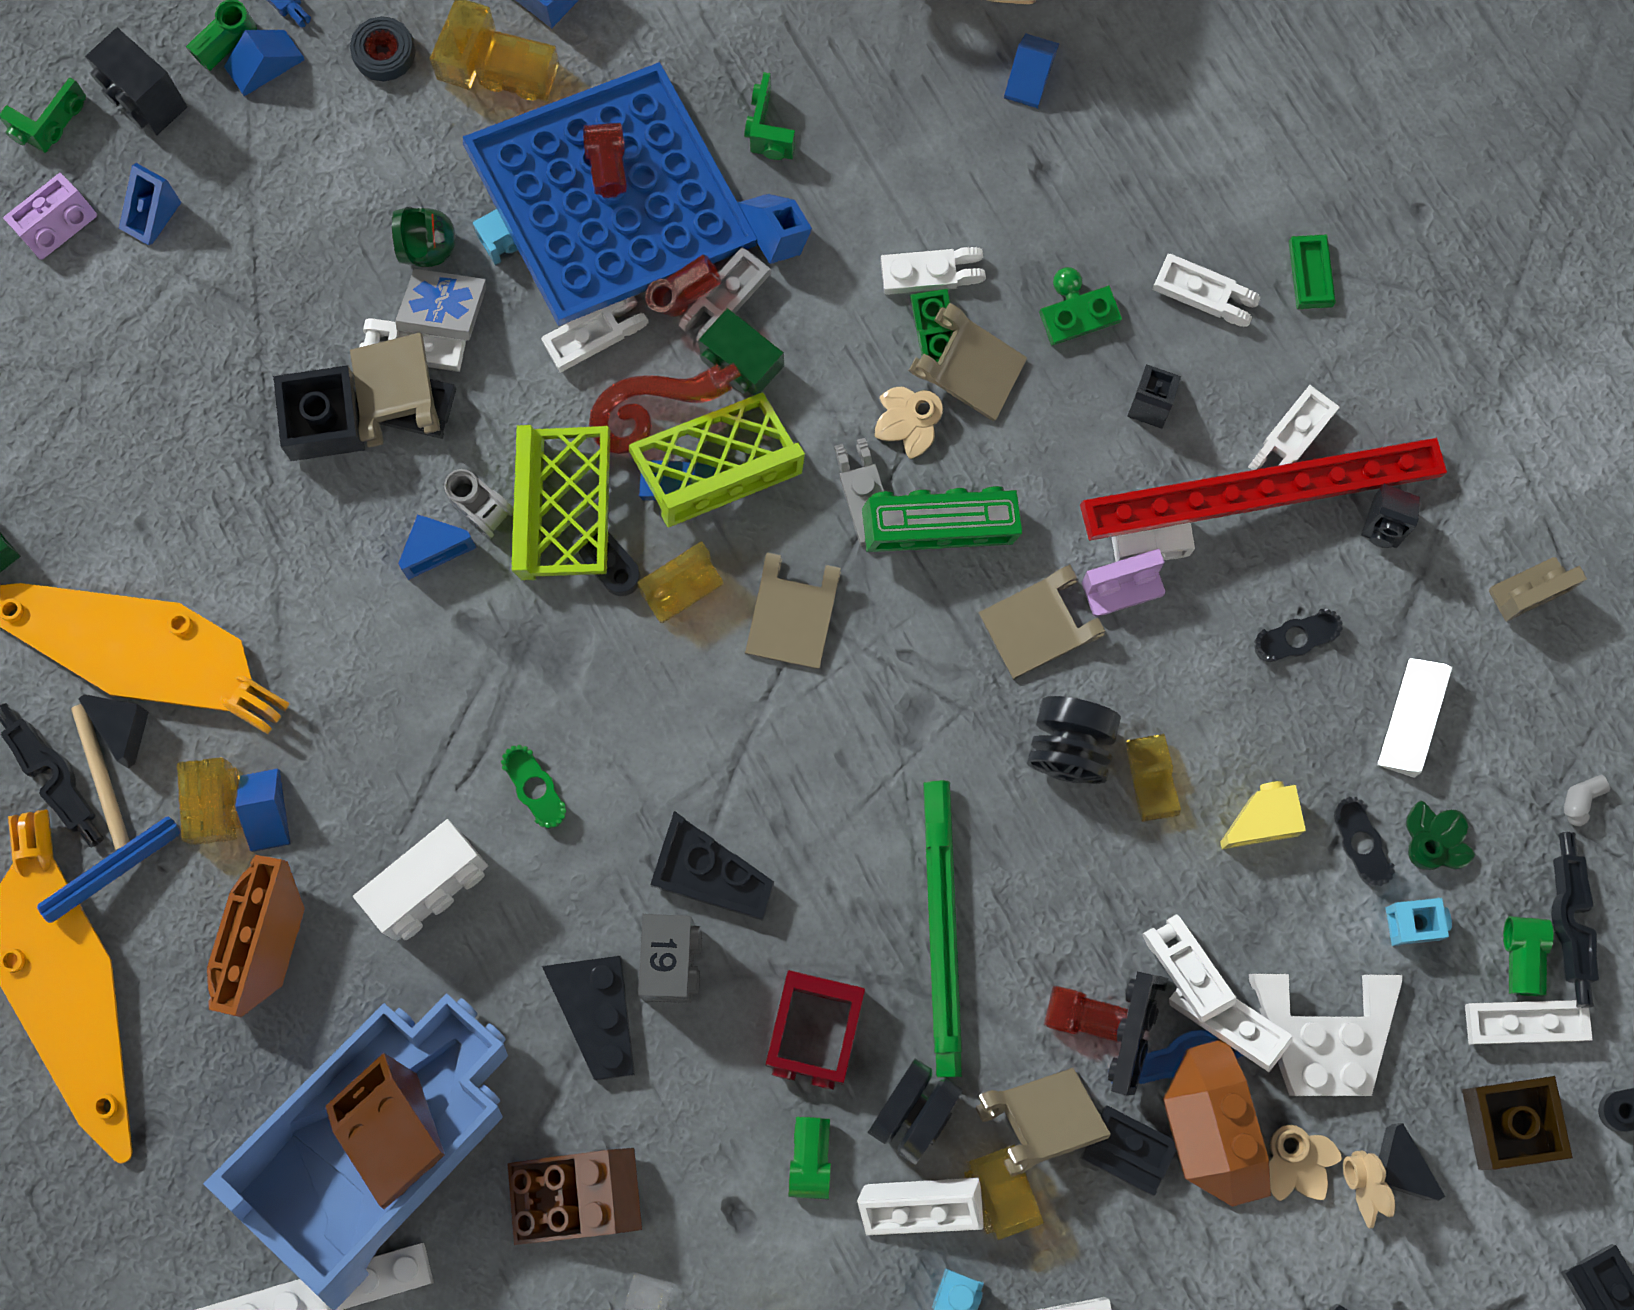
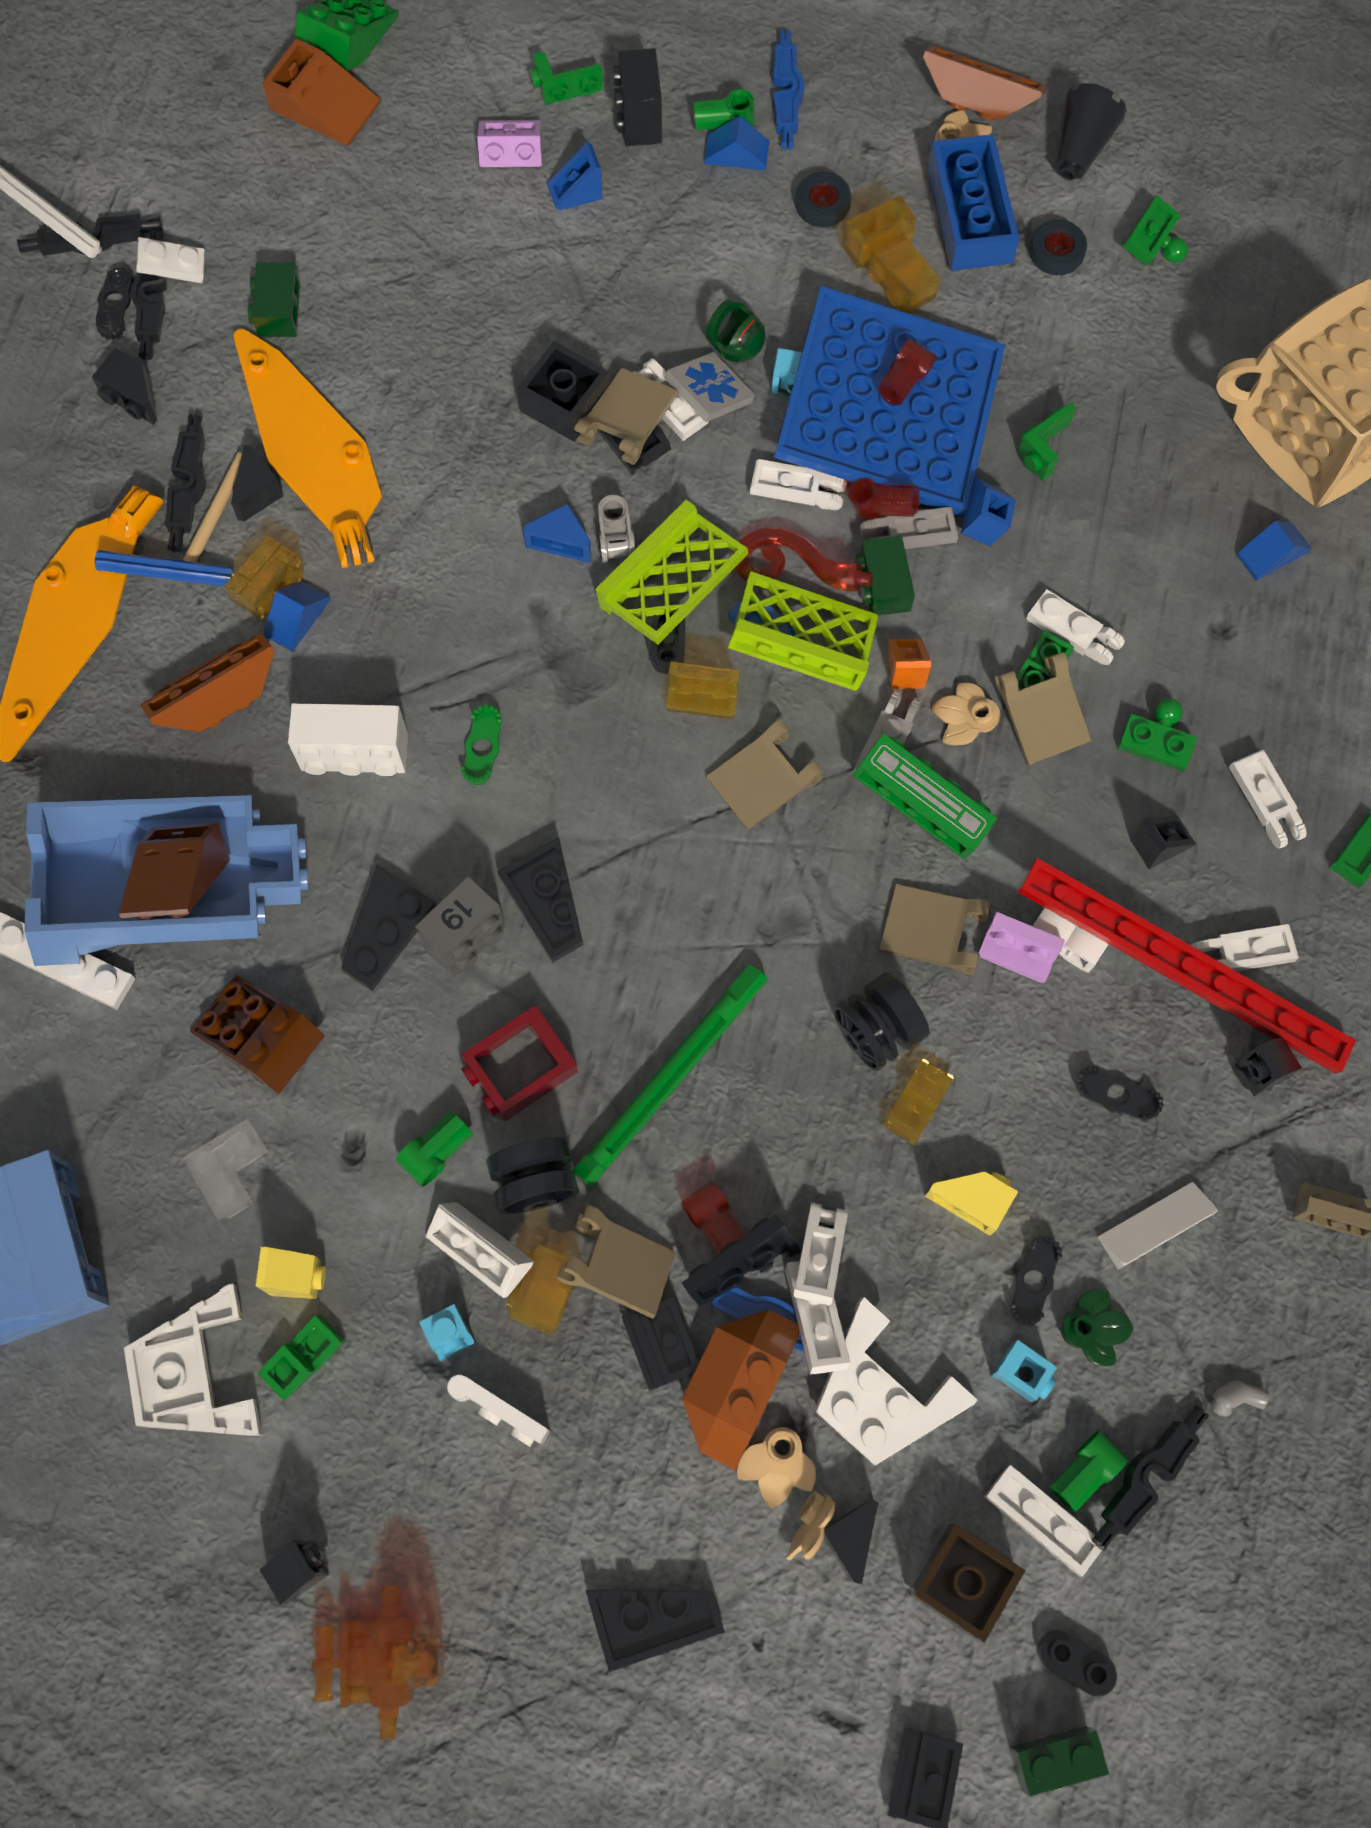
camera: 40 degrees right, 5 degrees down
none -> orange slope [888,639,931,689]

